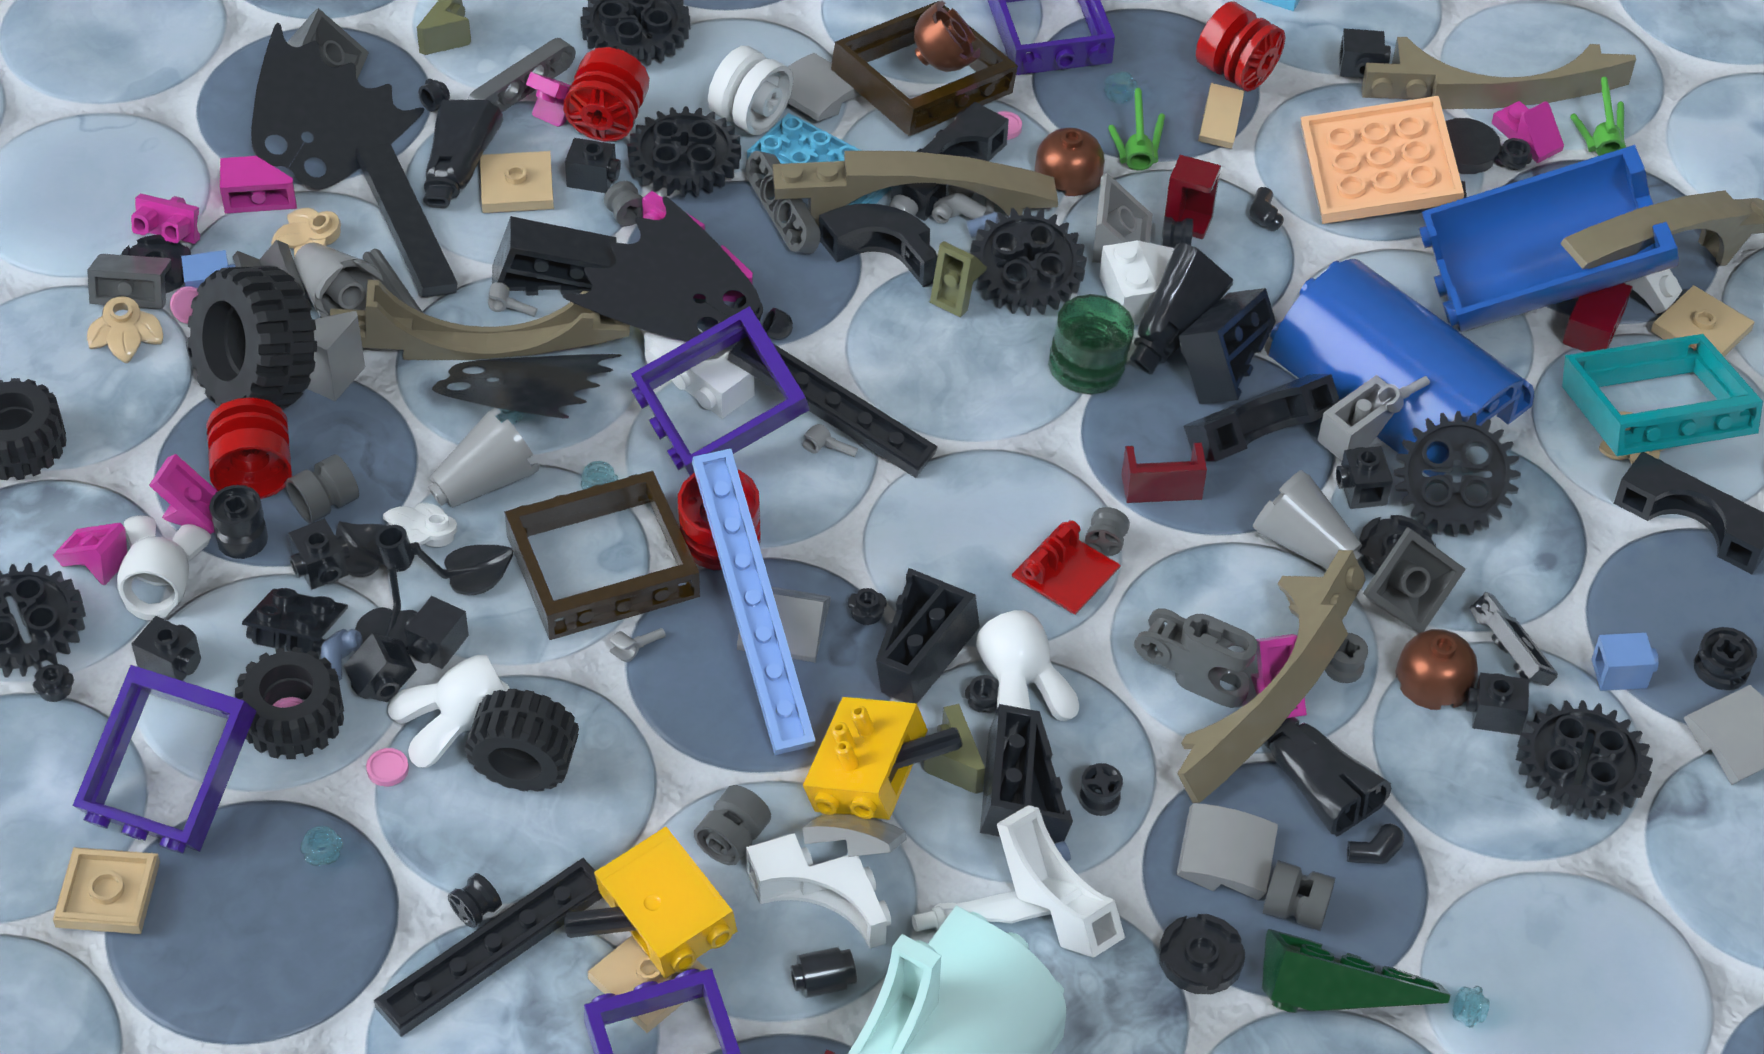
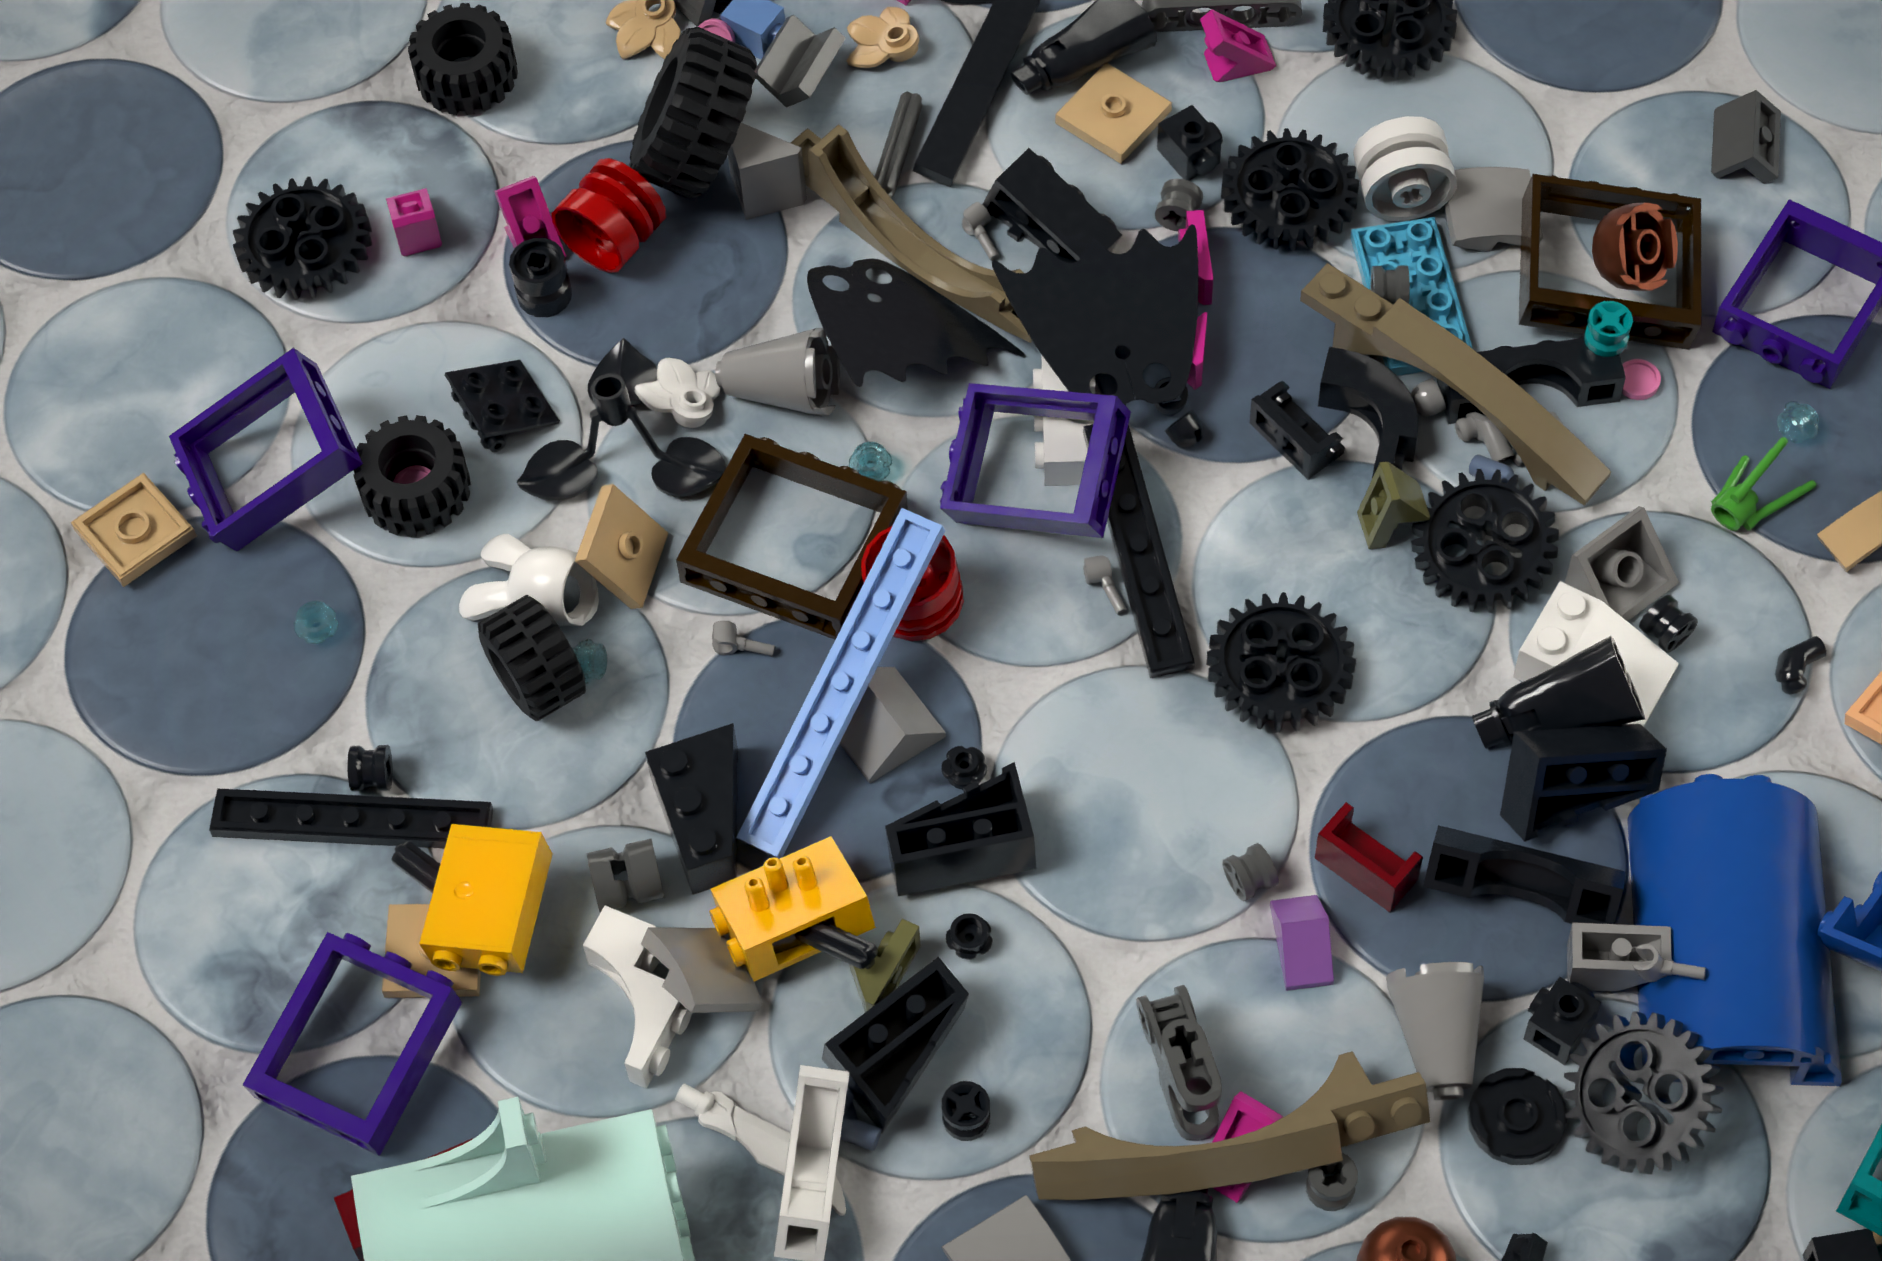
camera: 50 degrees right, 10 degrees up
black plate [33,664,74,702] -> none
white piece [117,515,211,620] -> none
black brick [131,616,201,681] -> none
dark grey wheel [286,454,359,523] -> none
black brick [288,518,350,590] -> none
light grey cone [294,242,383,318] -> none
sand blue arm [321,629,363,681] -> none
black brick [343,633,417,702] -> none
bright pink piece [366,748,409,787] -> none
black brick [404,596,469,669] -> none
red wheel [563,47,650,142] -> none
dark grey beam [745,151,821,254] -> none
black brick [790,947,857,998] -> none
white piece [976,610,1079,721] -> none
red hinge [1012,520,1121,615] -> none
copper cylinder [1035,128,1105,196] -> none
clear green wheel [1048,294,1134,395] -> none
dark red panel [1165,154,1221,239] -> none
dark grey slope [1363,528,1466,633] -> none
none -> tan plate [575,484,668,609]
none -> black wedge [645,723,738,895]
none -> black gear [1206,592,1356,733]
none -> black hinge [1249,381,1345,480]
none -> medium lavender slope [1270,895,1334,991]
none -> dark grey wheel [1370,265,1410,304]
none -> teal wheel [1584,301,1633,357]

